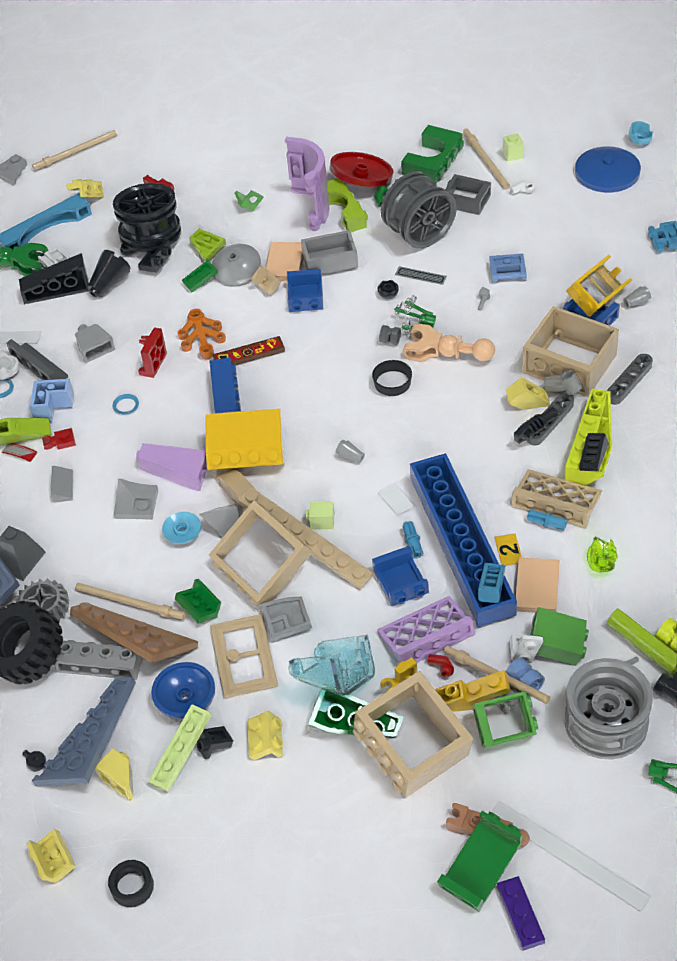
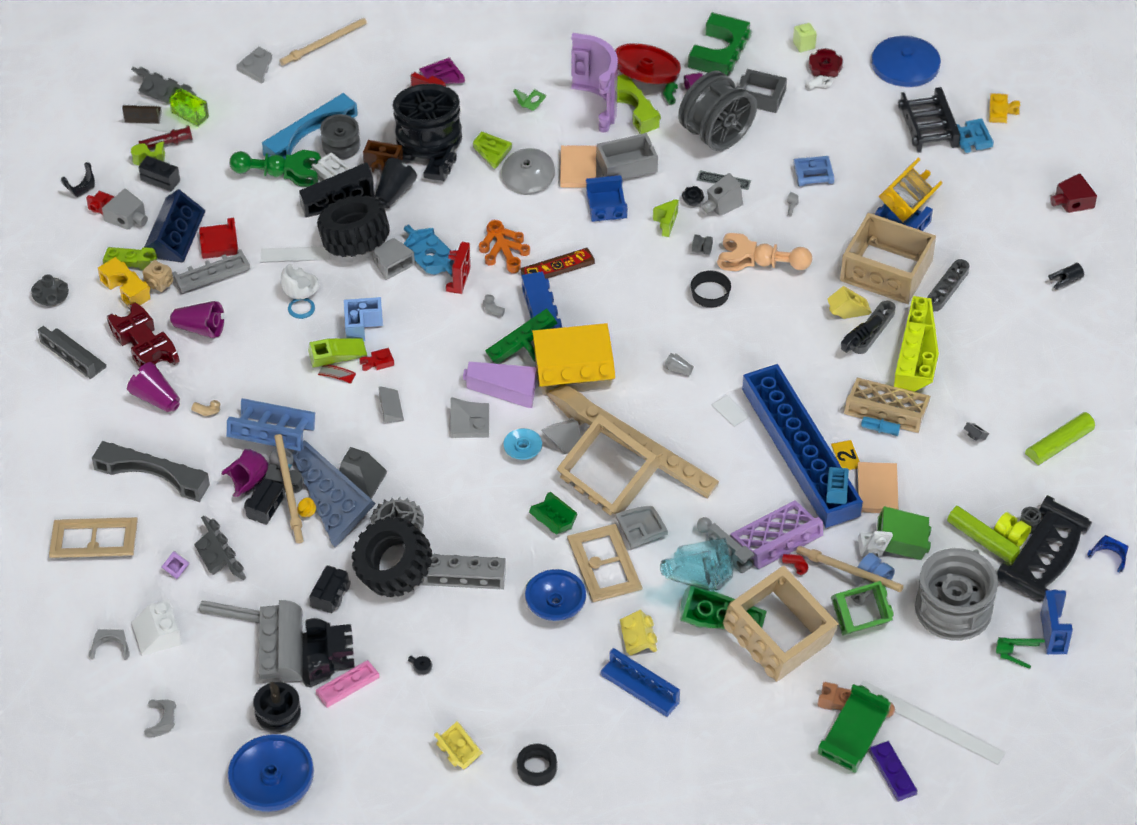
camera: 10 degrees left, 0 degrees up
dark grey panel [6,339,68,380] -> none
sand blue wing [31,677,136,786] -> none
light yellow bracket [66,179,104,198] -> none
medium nougat wing [70,602,198,663] -> none
tan bar [75,583,186,620] -> none
light yellow slope [95,748,133,801] -> none
dark azure piece [112,394,139,415] -> none
yellowish green plate [148,705,212,792] -> none
green plate [182,260,218,293] -> none
black bracket [196,726,234,759] -> none
tan bracket [251,266,282,295] -> none
yellowish green brick [306,502,335,529] -> none
blue panel [372,546,429,607] -> none
yellow plate [380,657,417,691] -> none
plant [394,295,436,338] -> none
dark azure axle [402,521,424,559] -> none
yellow slope [435,670,510,712] -> none
tan bar [463,128,510,189] -> none
light grey piece [544,370,582,395] -> none
black slope [579,433,609,471] -> none
clear neon green hat [587,536,618,573] -> none
light grey cone [623,286,651,308] -> none
medium azure hair [629,121,653,145] -> none
none -> black tyre [317,195,390,257]
none -> dark grey wheel [320,114,360,159]
none -> reddish brown brick [363,140,403,173]
none -> dark azure plate [404,224,456,277]
none -> magenta wing [419,57,465,84]
none -> light grey arm [483,294,505,317]
none -> green plate [485,308,558,364]
none -> blue fence [601,648,680,717]
none -> lime slope [653,199,679,237]
none -> light grey plate [697,517,755,573]
none -> light grey torso [701,173,743,216]
none -> dark red plate [808,49,843,78]
none -> black fence [898,87,960,153]
none -> black plate [963,422,989,440]

